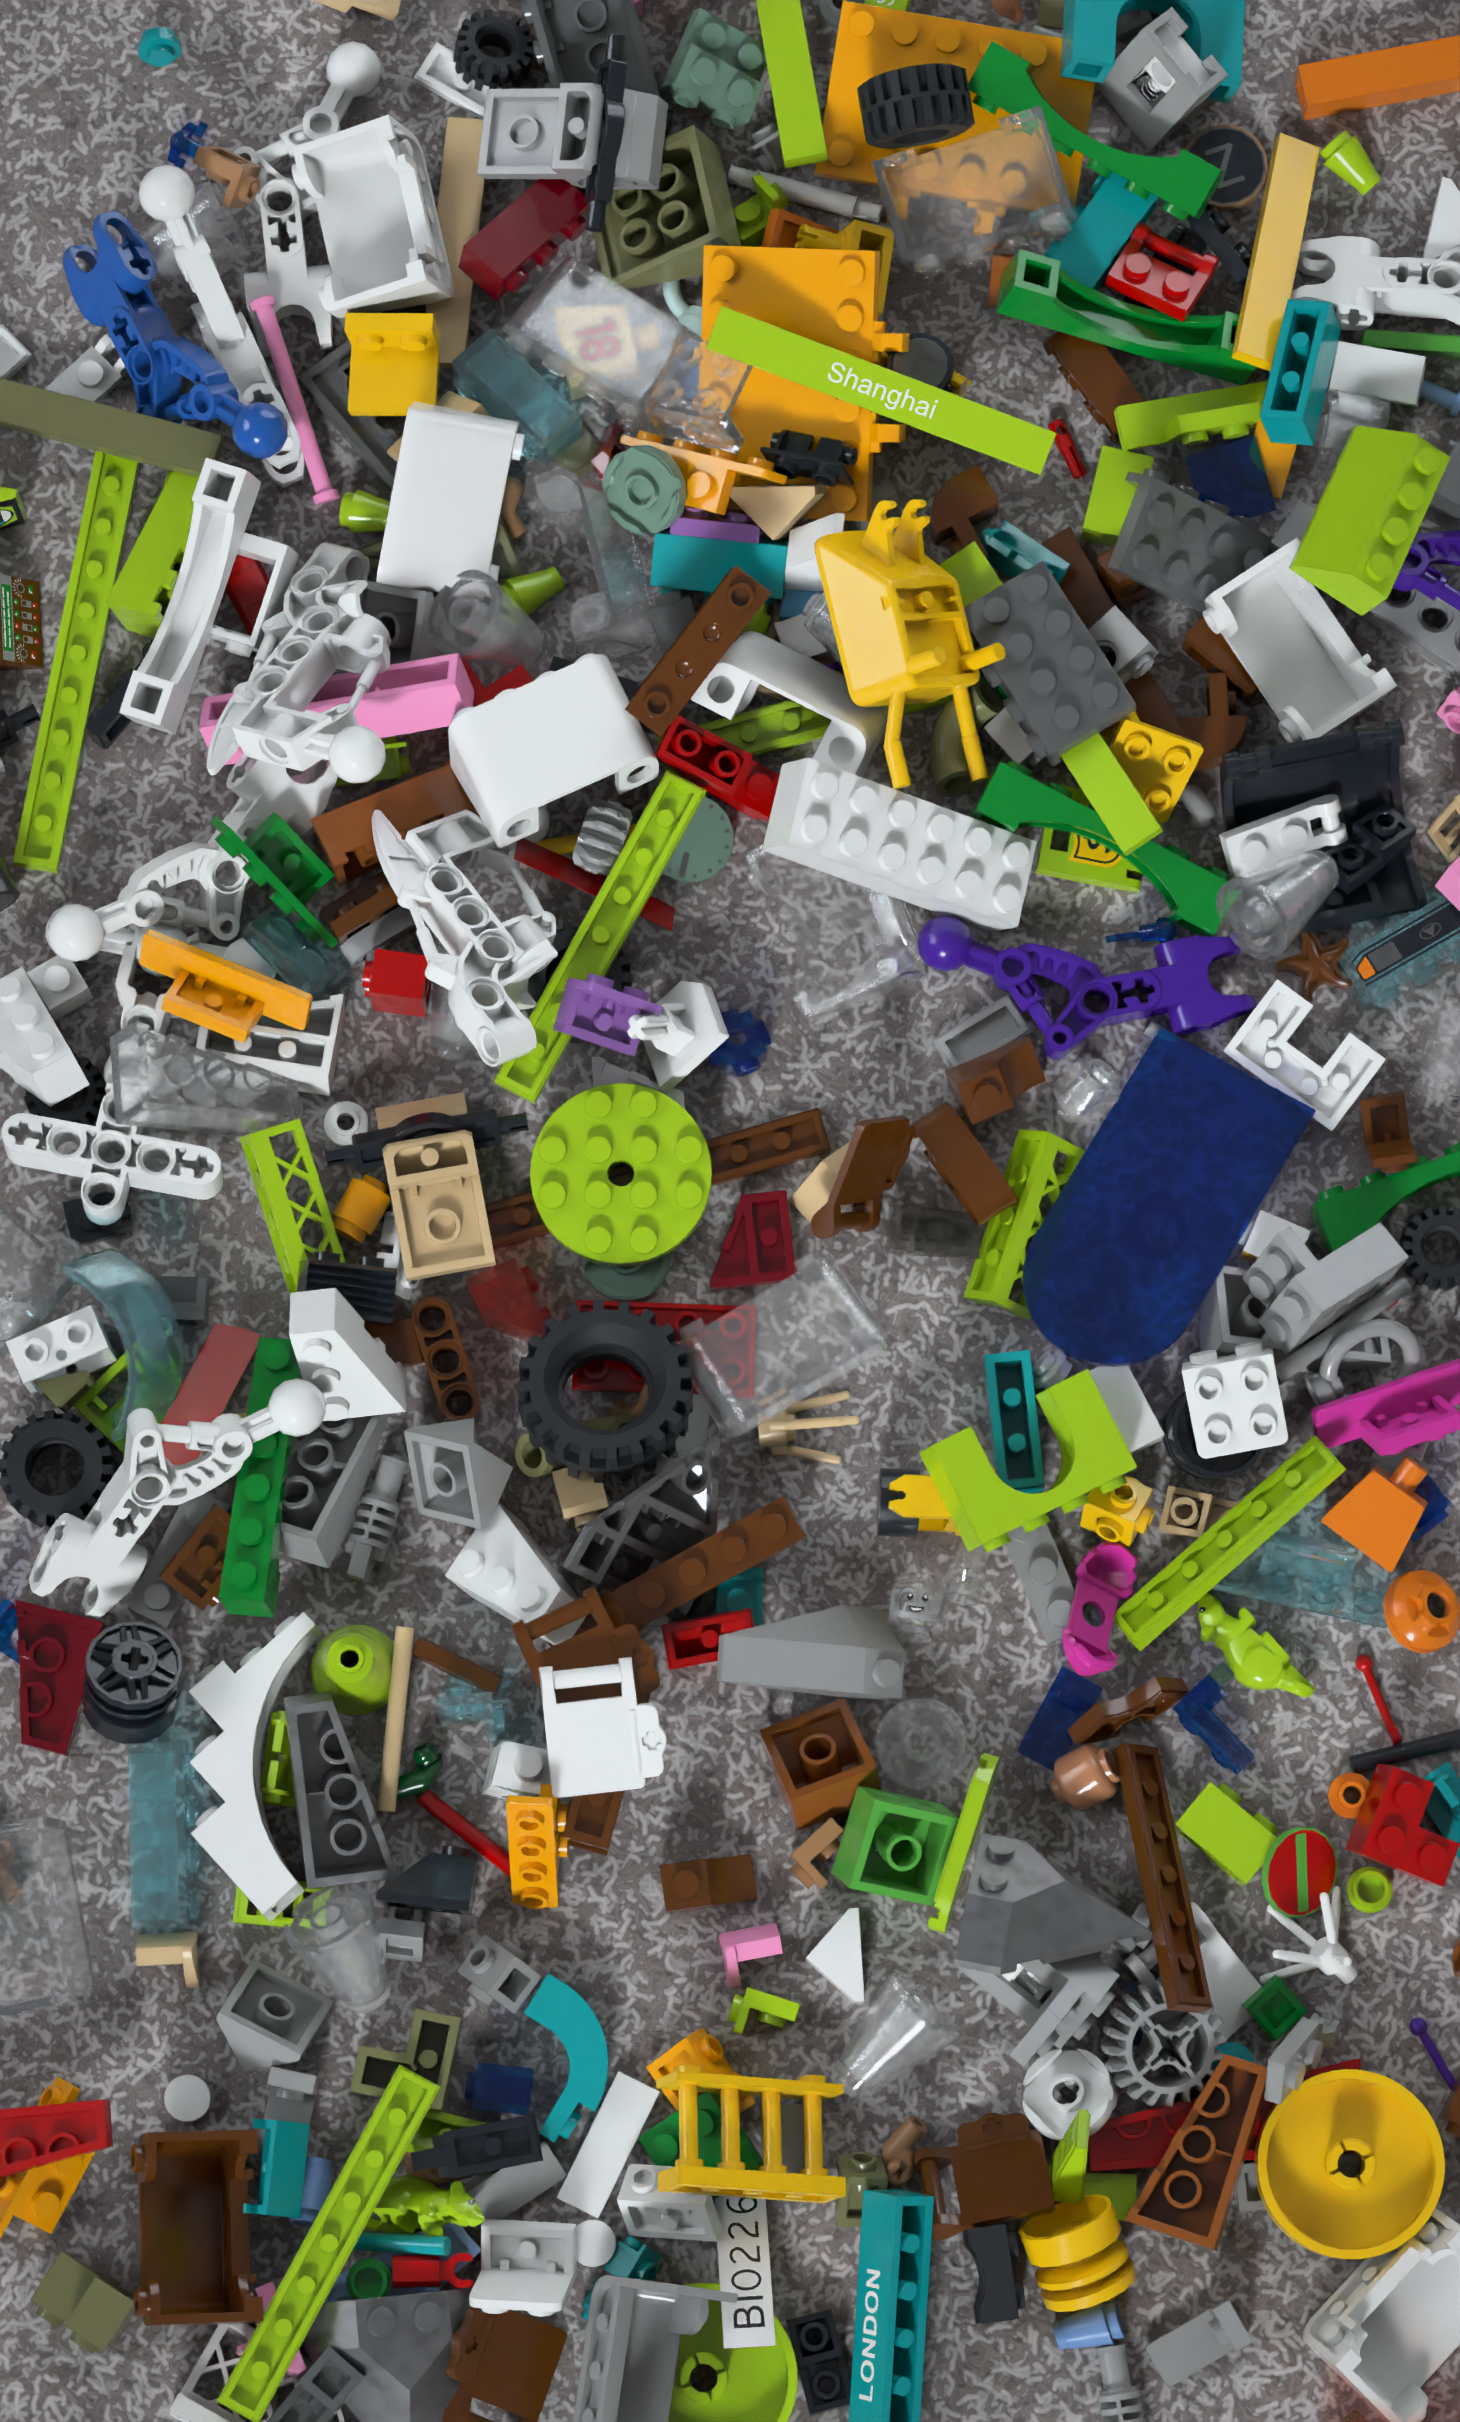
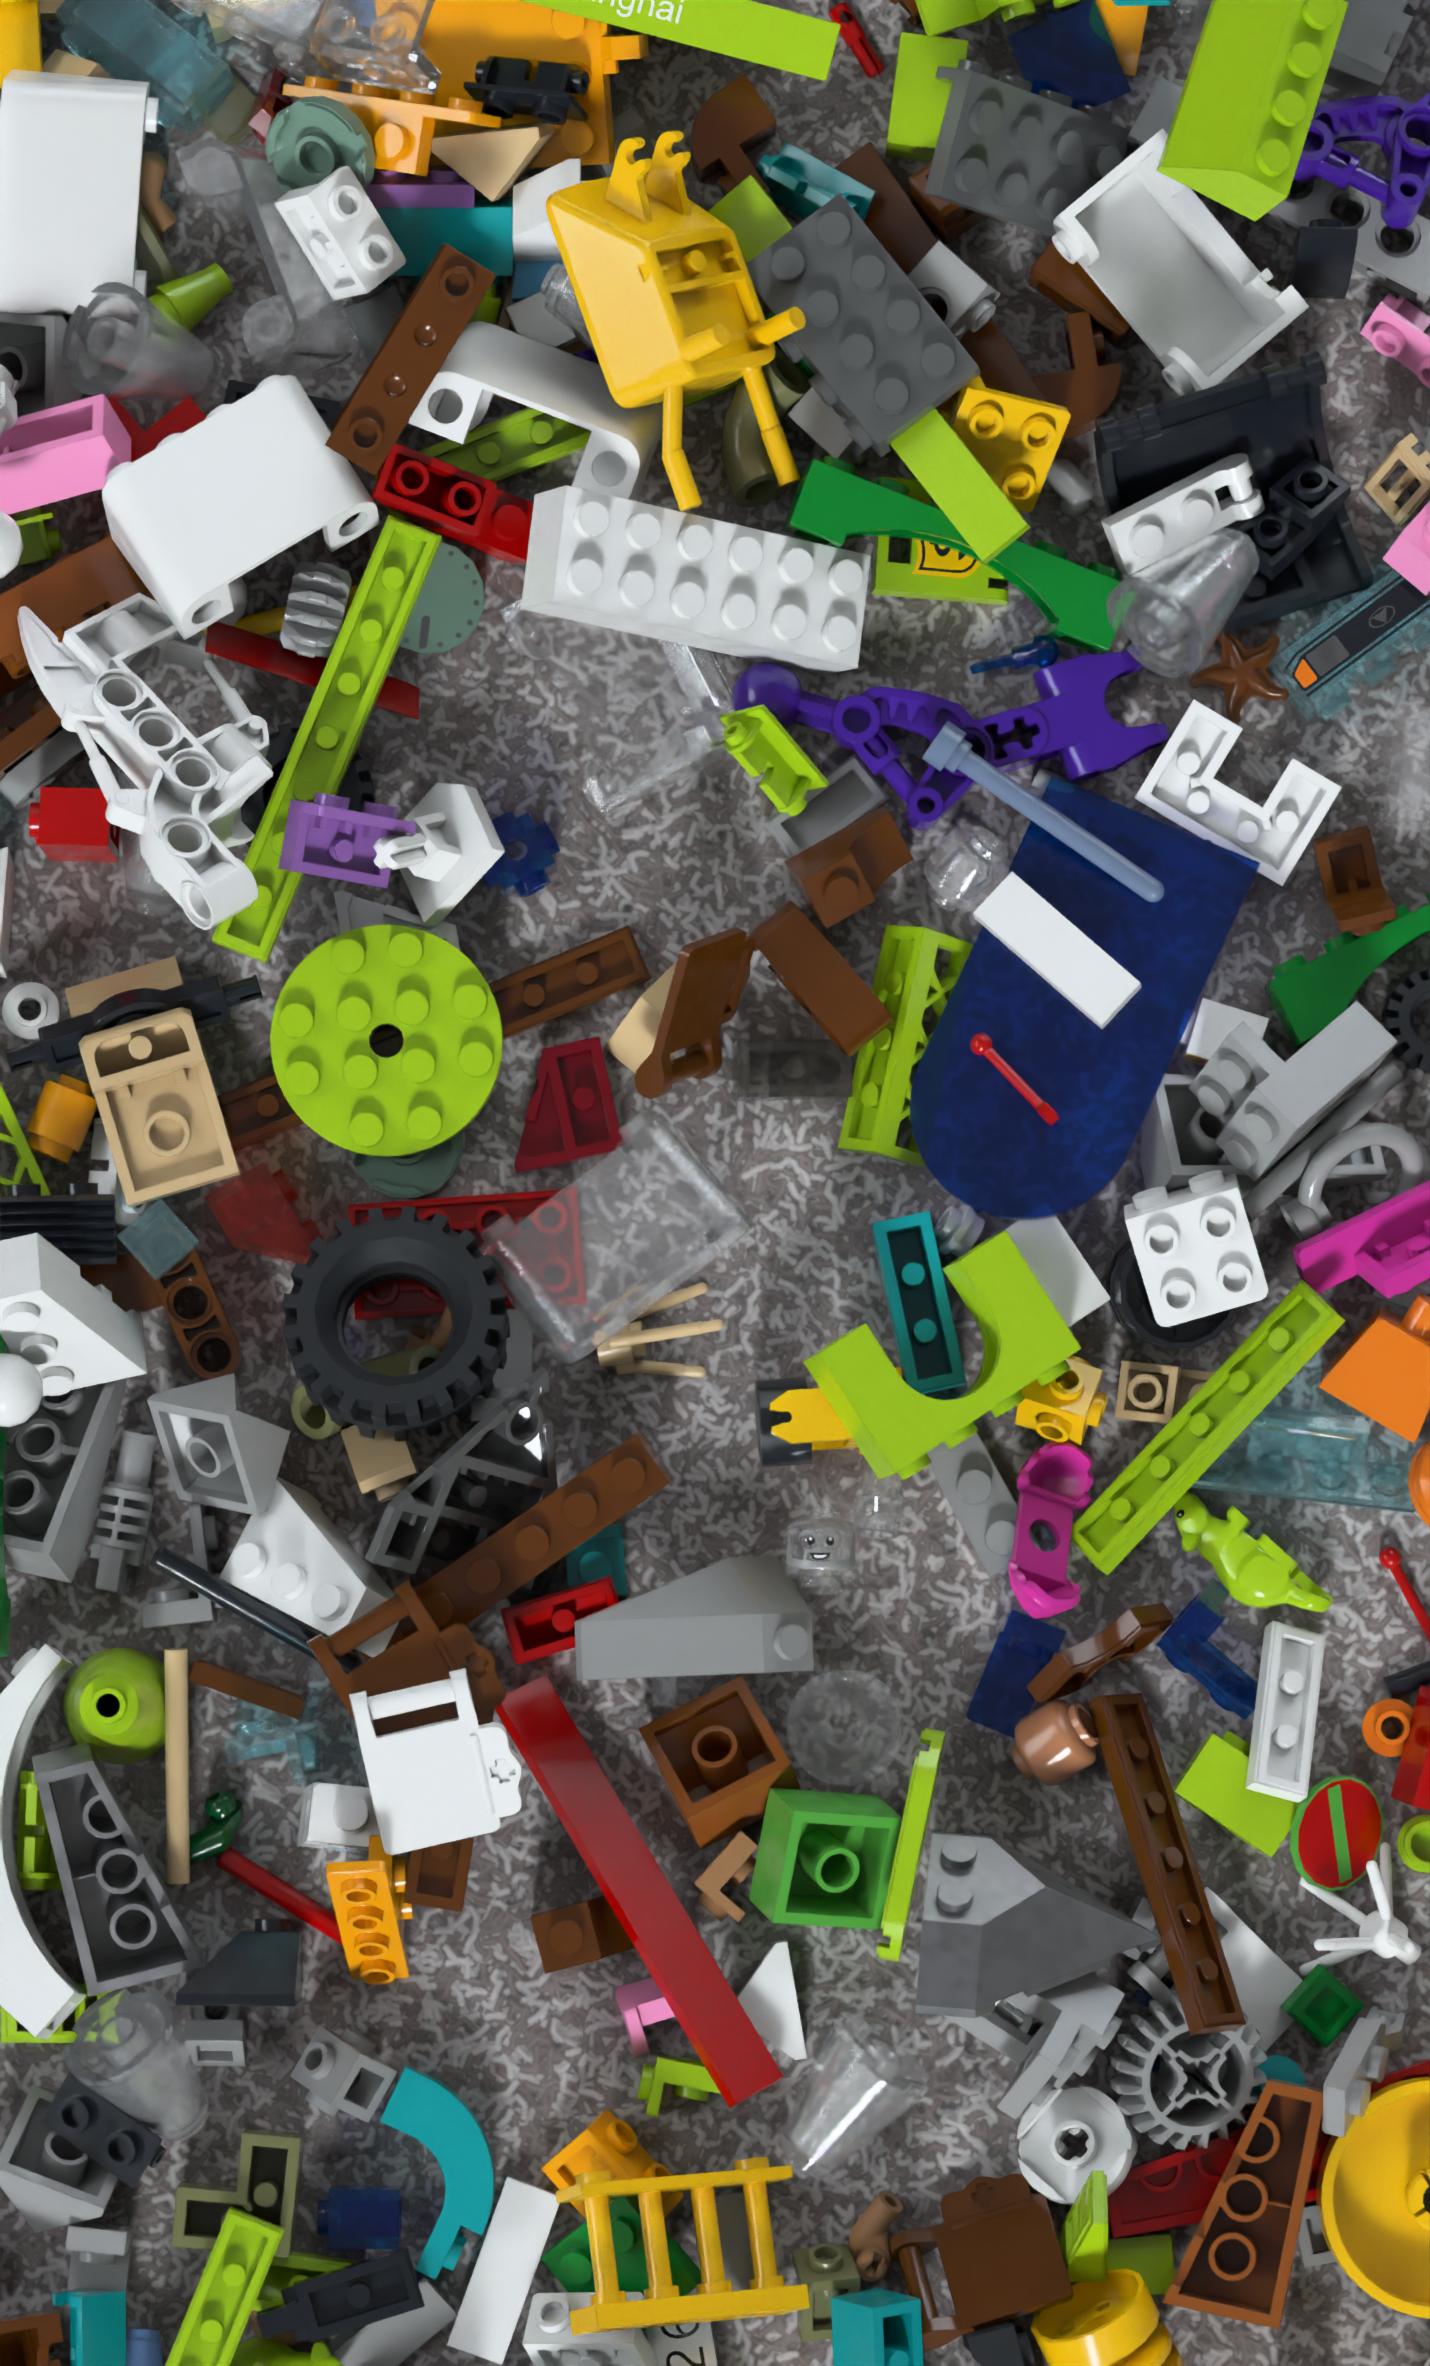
camera: 10 degrees left, 5 degrees up
none -> black hinge [41,2072,167,2188]
none -> clear light blue tile [117,1198,200,1281]
none -> light grey bracket [141,1504,224,1629]
none -> black bar [150,1545,358,1674]
none -> white bracket [274,166,406,300]
none -> red tile [494,1675,783,2108]
none -> lime hinge [719,704,829,816]
none -> sand blue piece [922,721,1165,902]
none -> red hinge [970,1033,1060,1126]
none -> white tile [973,872,1141,1030]
none -> white tile [1245,1621,1326,1803]
none -> black slope [1288,219,1358,299]

